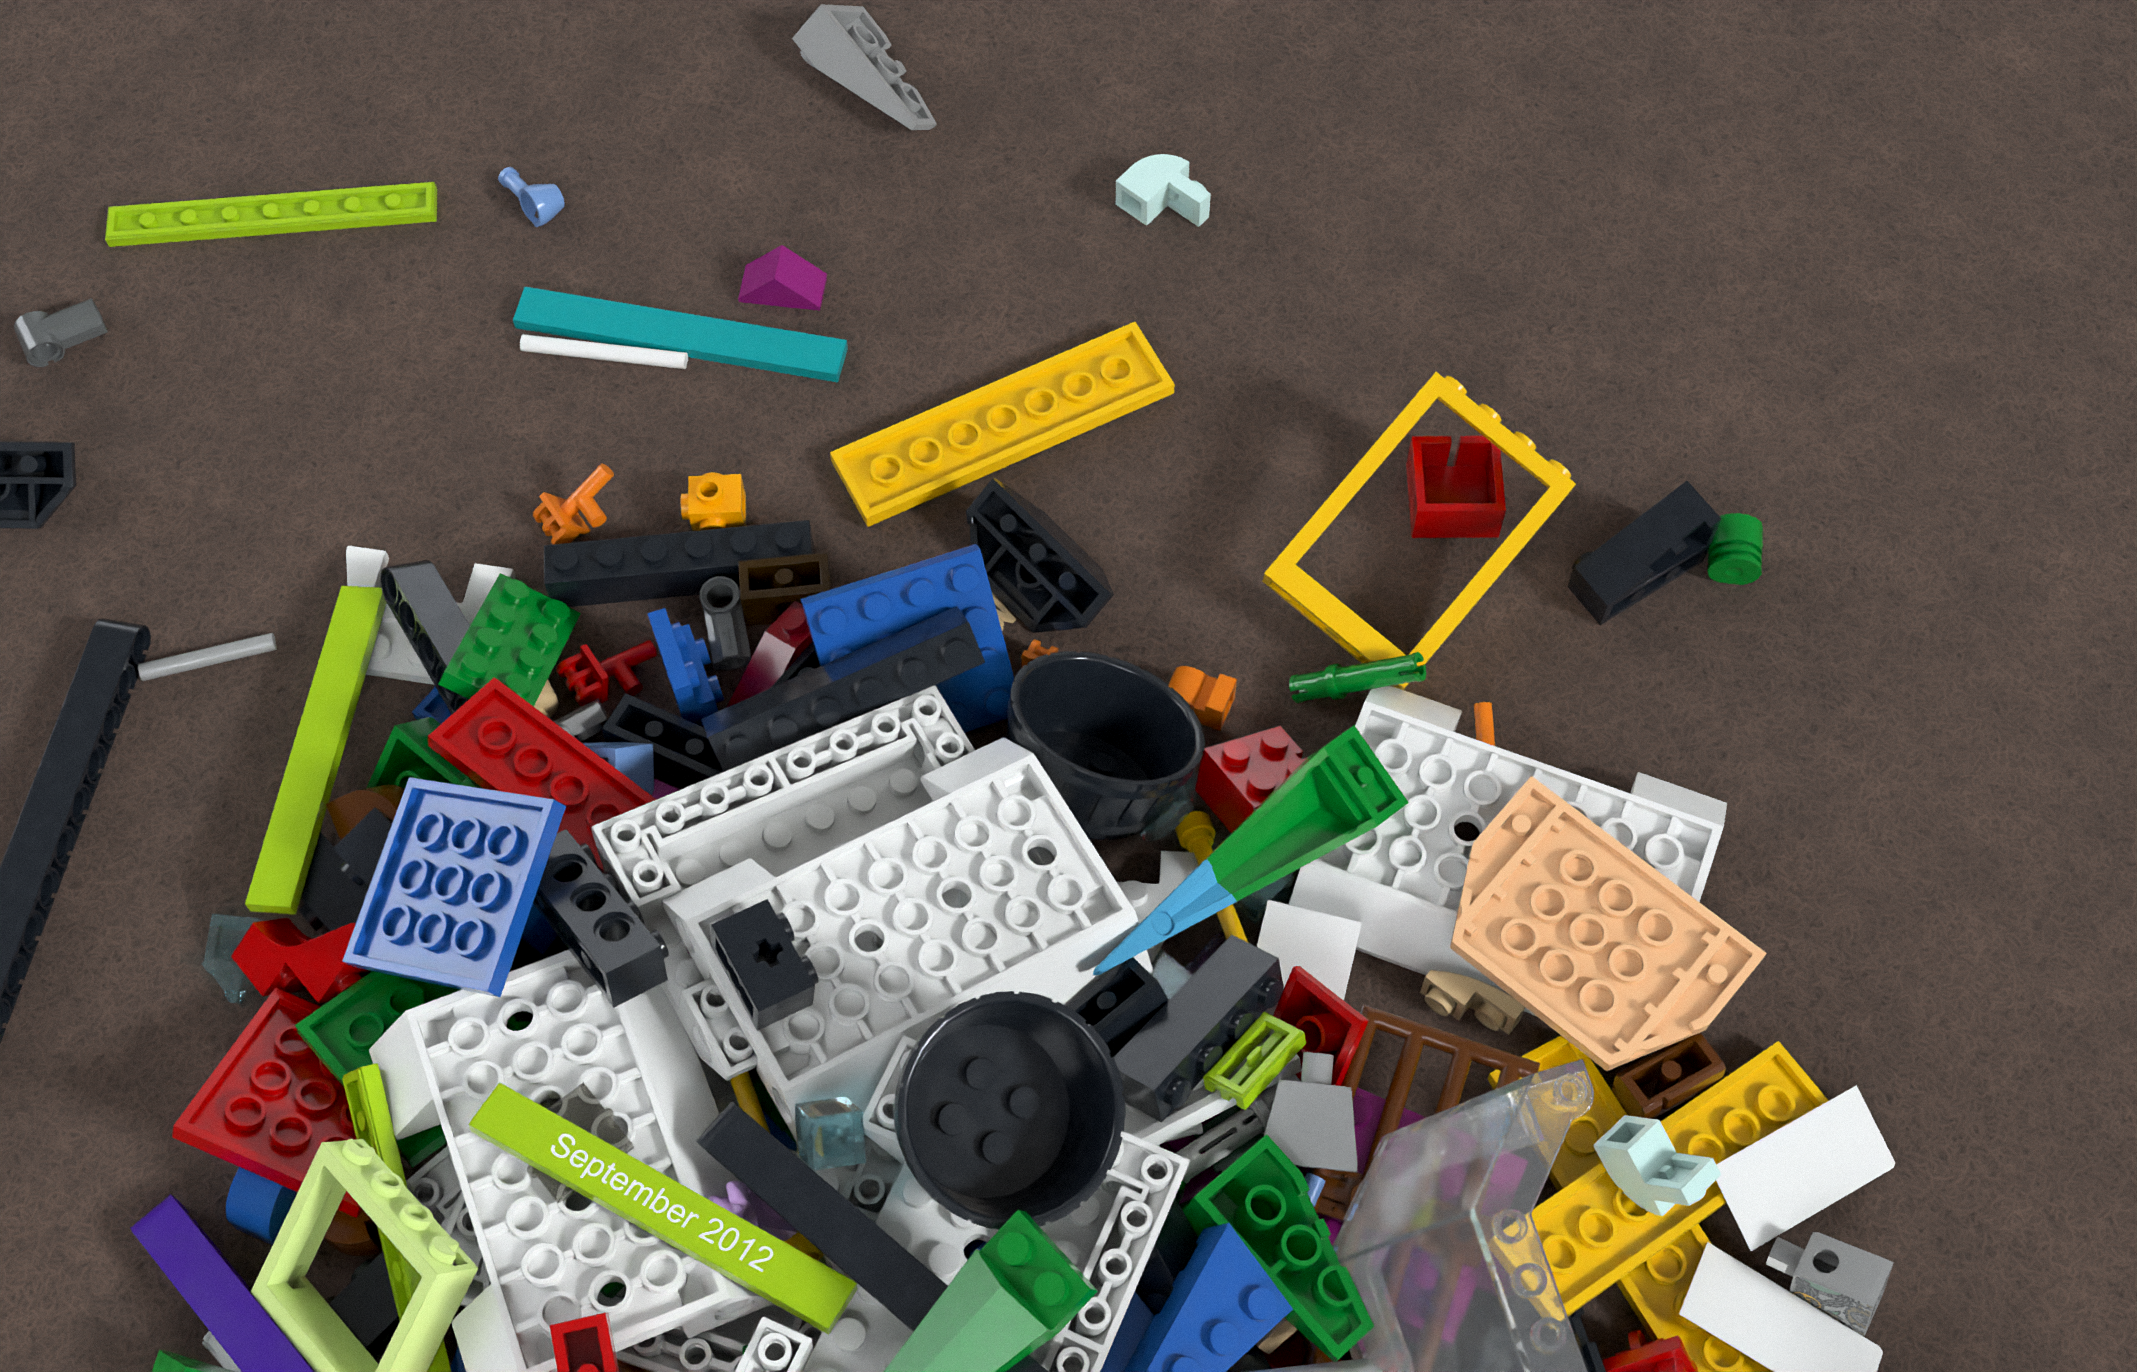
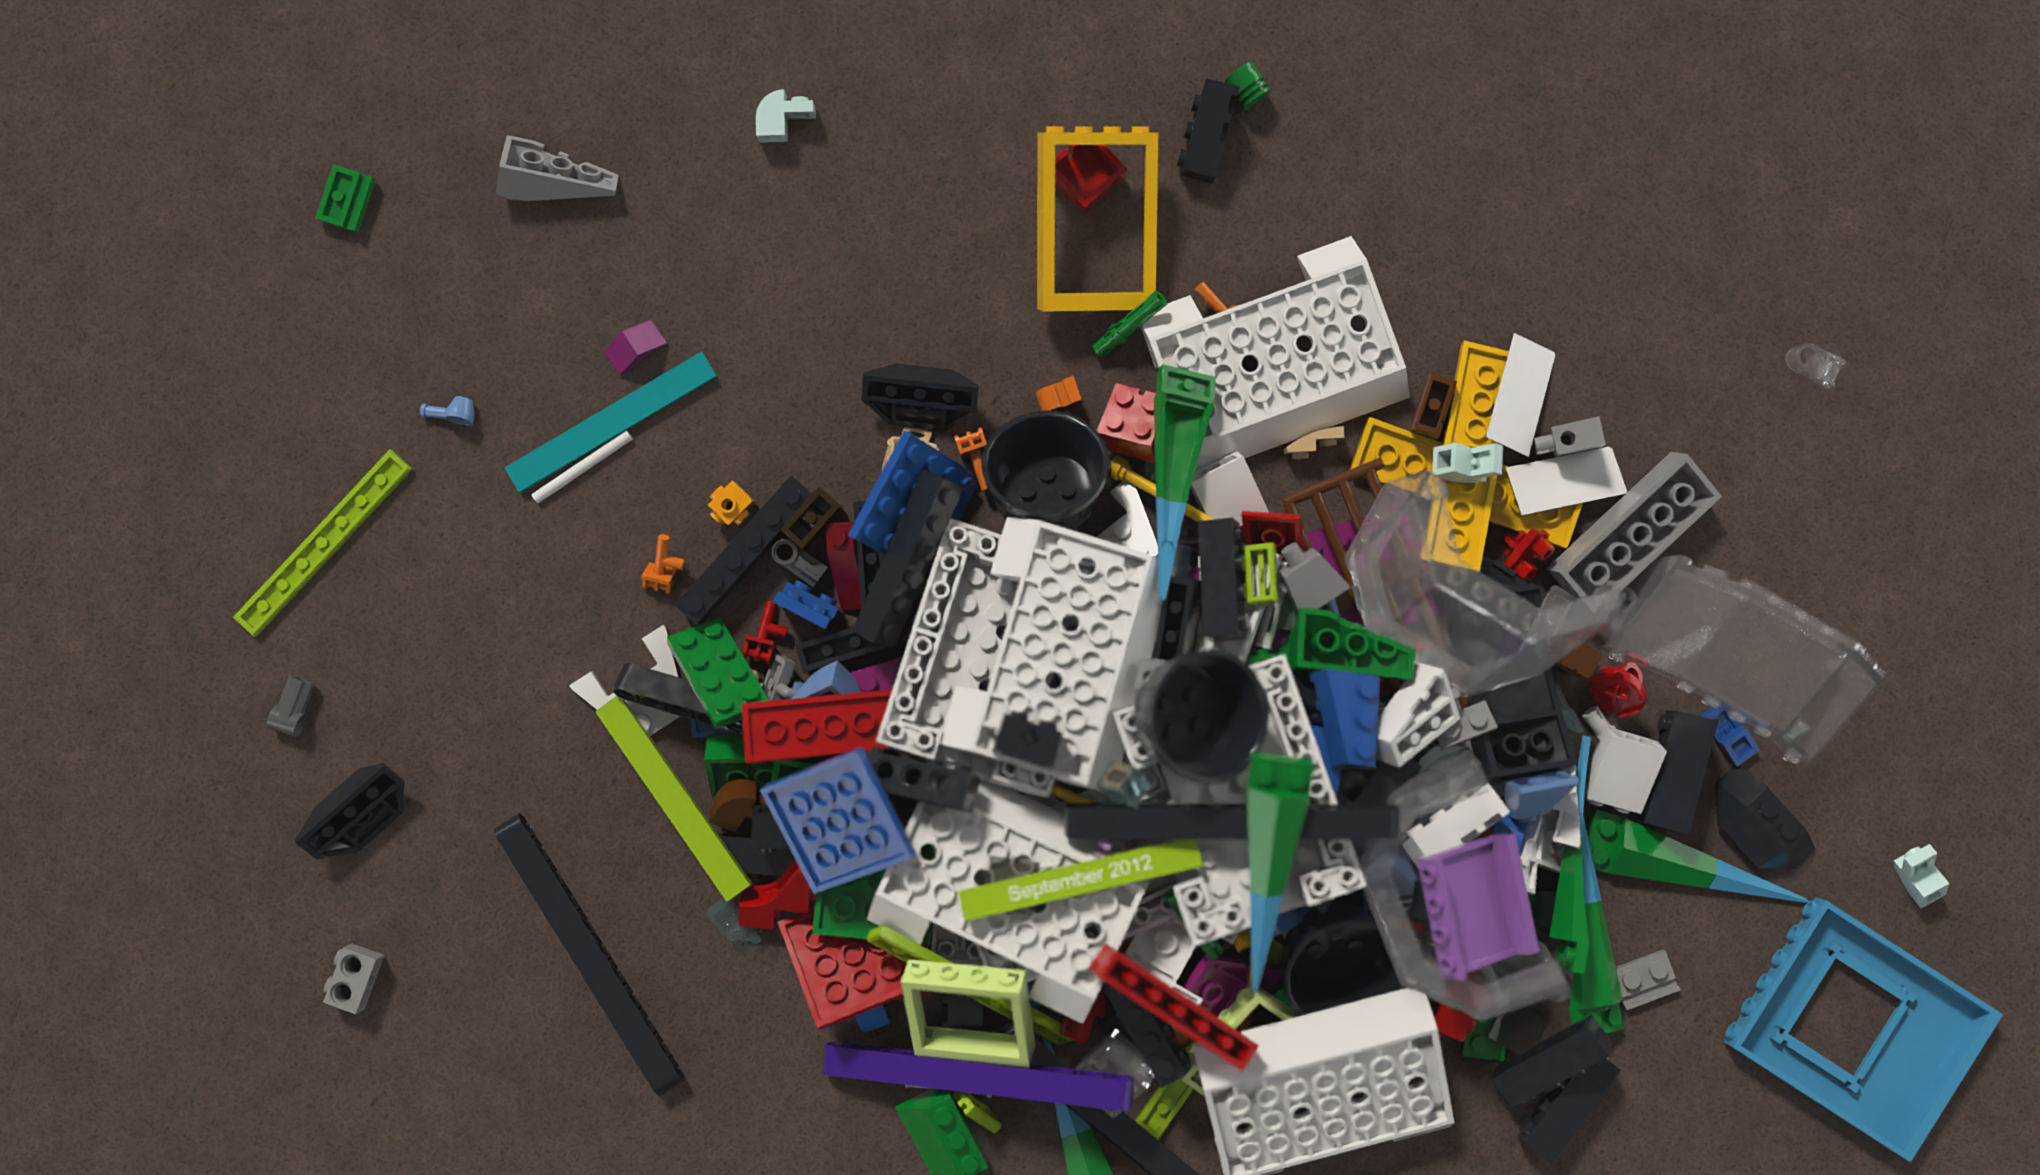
camera: 45 degrees left, 25 degrees up
light grey bar [138,633,277,681] -> none
yellow plate [830,322,1175,527] -> none
light nougat plate [1450,776,1767,1071] -> none

